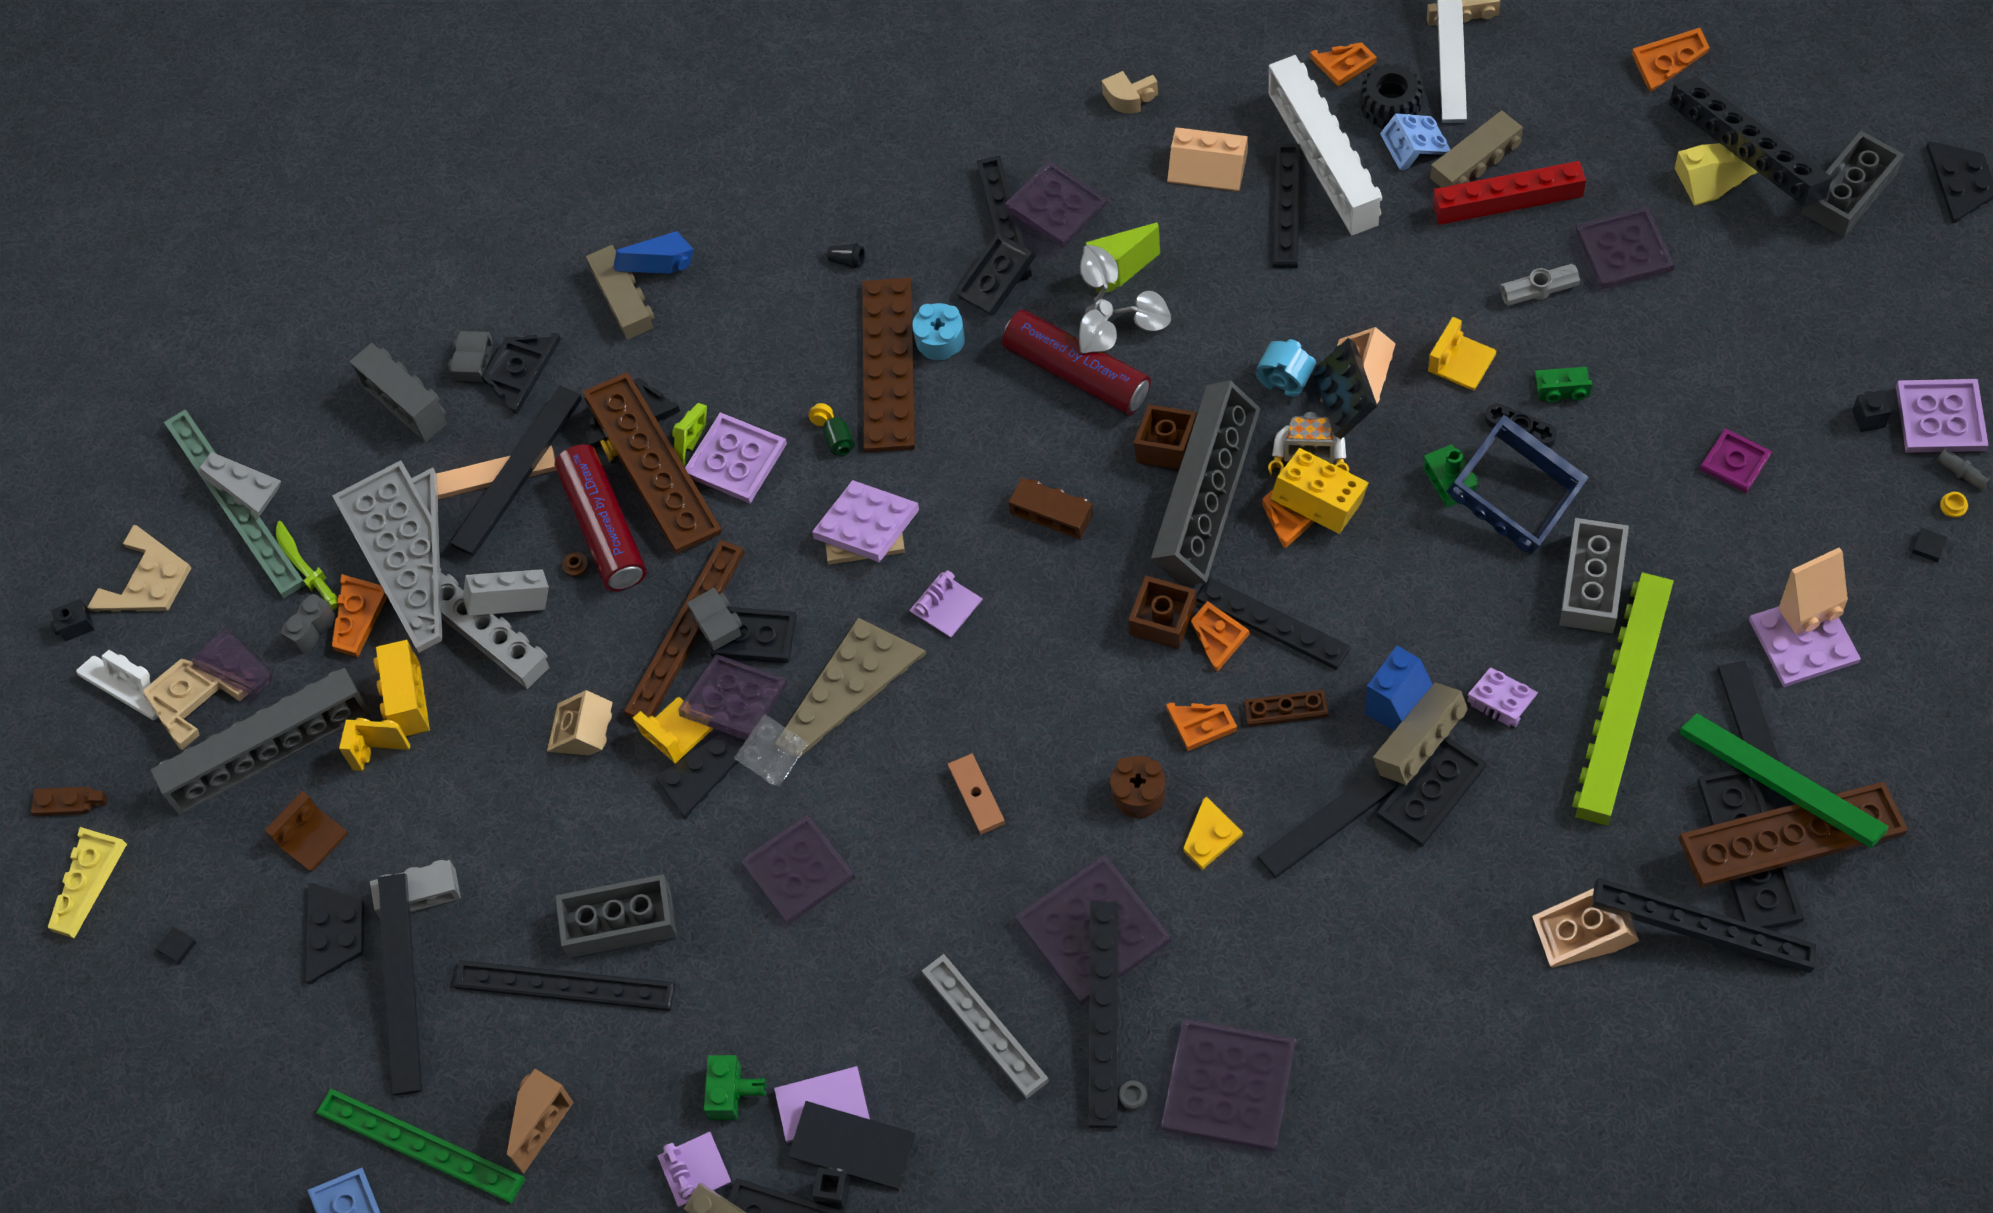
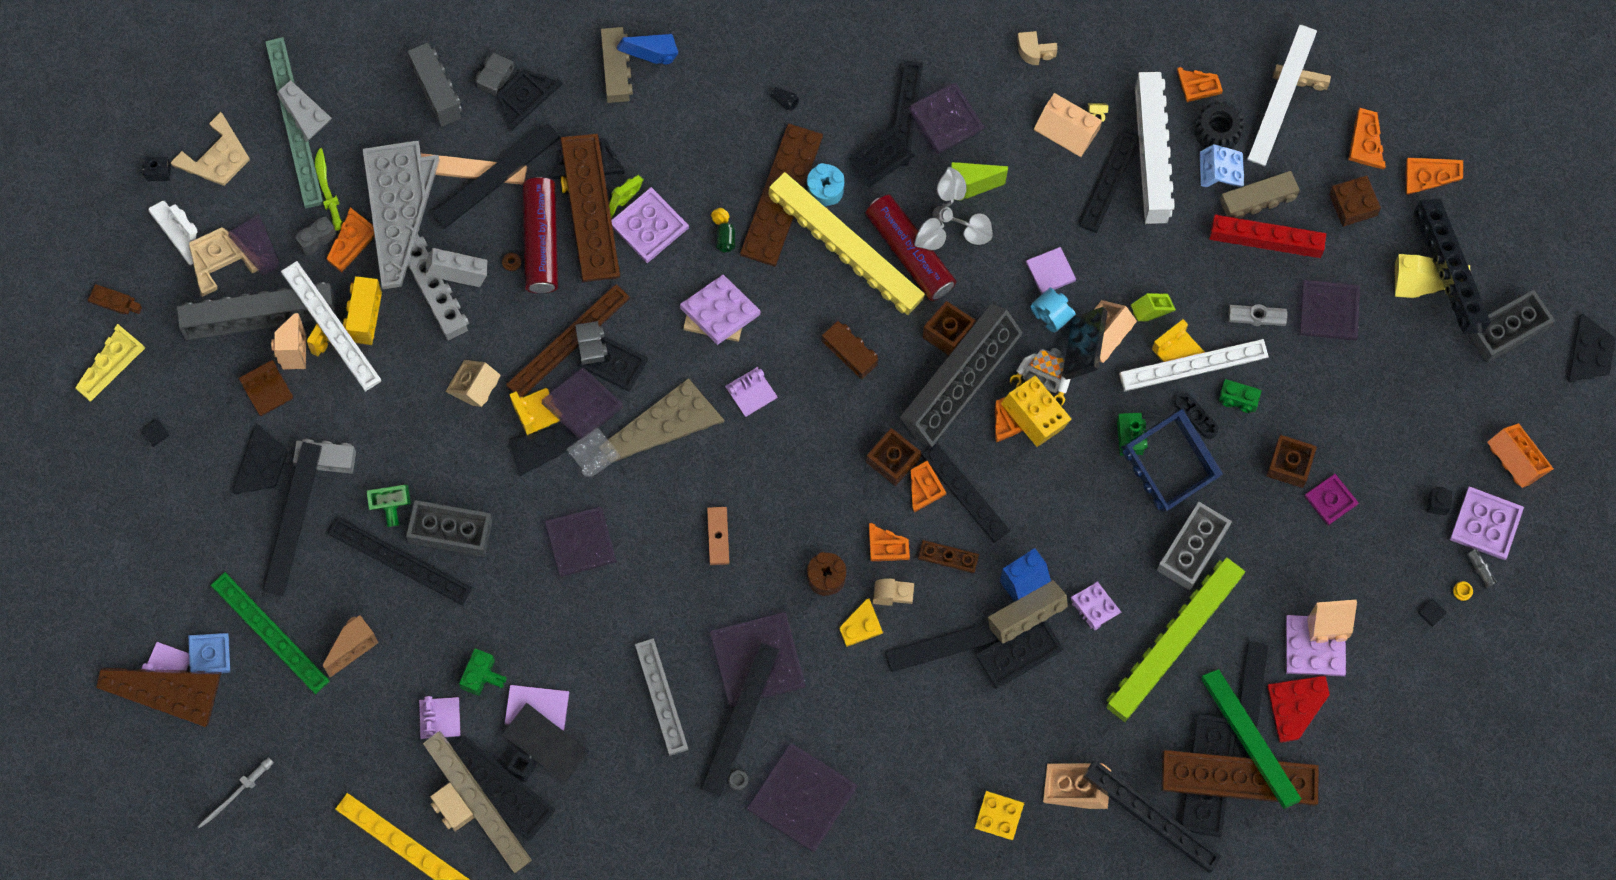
camera: 10 degrees right, 10 degrees up
none -> light nougat slope [271,313,306,369]
none -> white tile [281,261,381,392]
none -> green brick [367,485,411,527]
none -> light yellow brick [768,172,925,315]
none -> tan brick [873,579,914,606]
none -> yellow hinge [975,791,1024,840]
none -> lavender tile [1026,247,1076,294]
none -> light yellow tile [1088,103,1108,121]
none -> white tile [1119,339,1269,392]
none -> lime slope [1131,293,1176,321]
none -> reddish brown brick [1266,435,1317,488]
none -> red plate [1267,676,1330,743]
none -> reddish brown brick [1329,175,1381,227]
none -> orange wing [1348,108,1386,169]
none -> orange slope [1487,423,1554,488]

